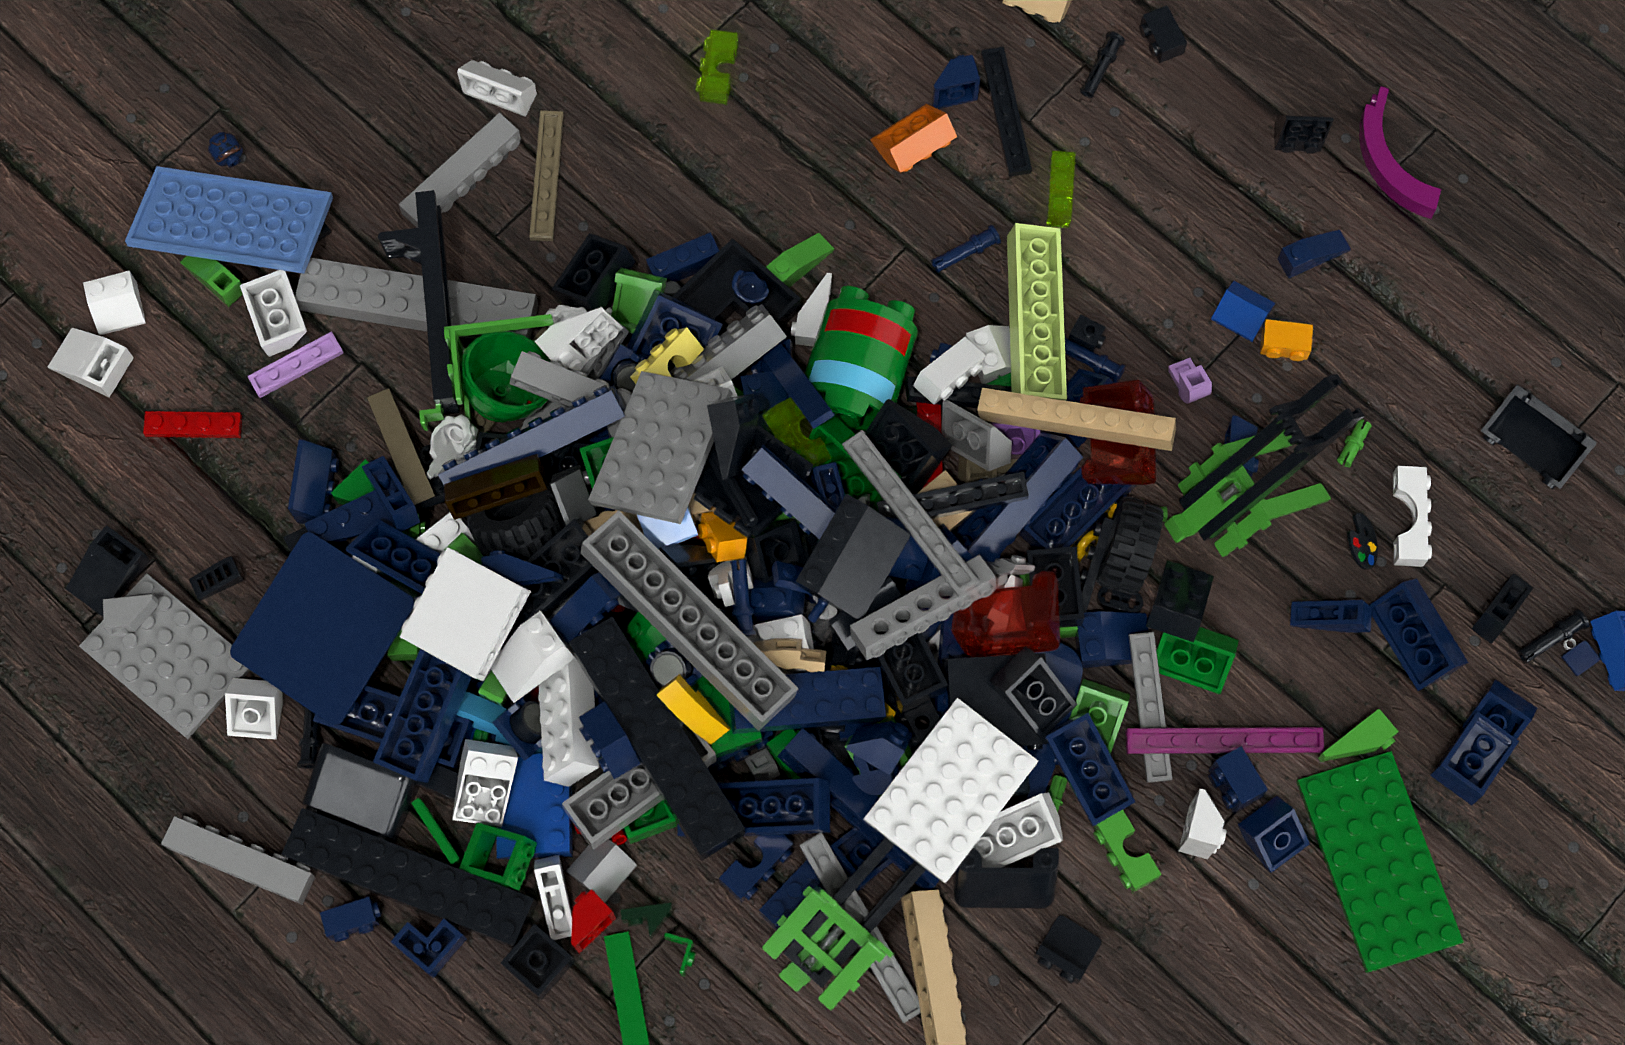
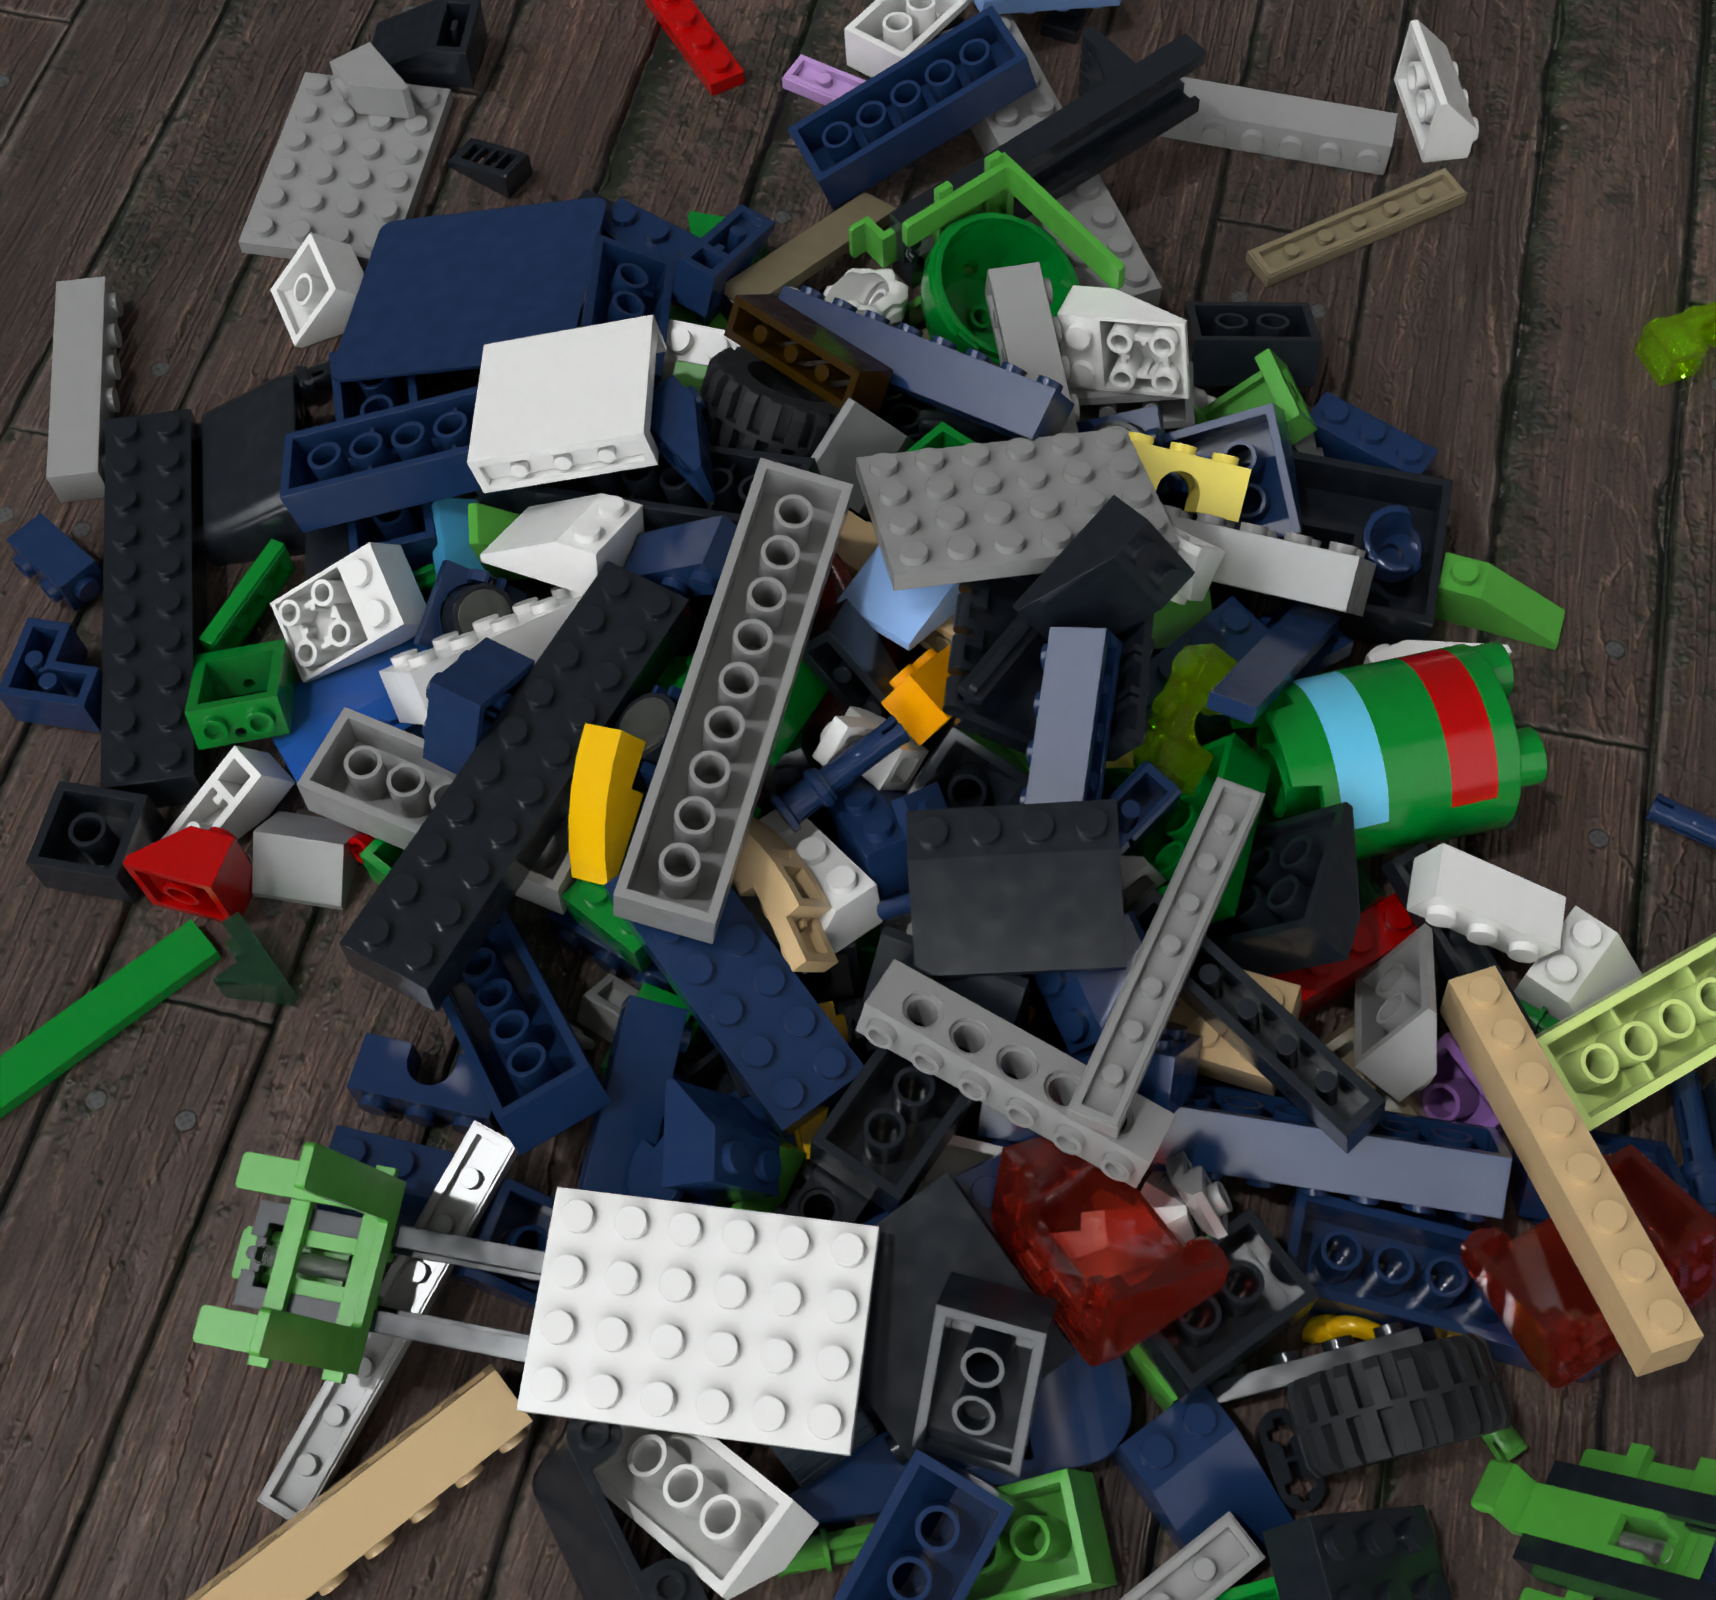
camera: 60 degrees right, 10 degrees down
dark blue slope [288,440,339,524] -> none
green bracket [664,933,696,977] -> none
none -> dark blue brick [787,5,1037,209]

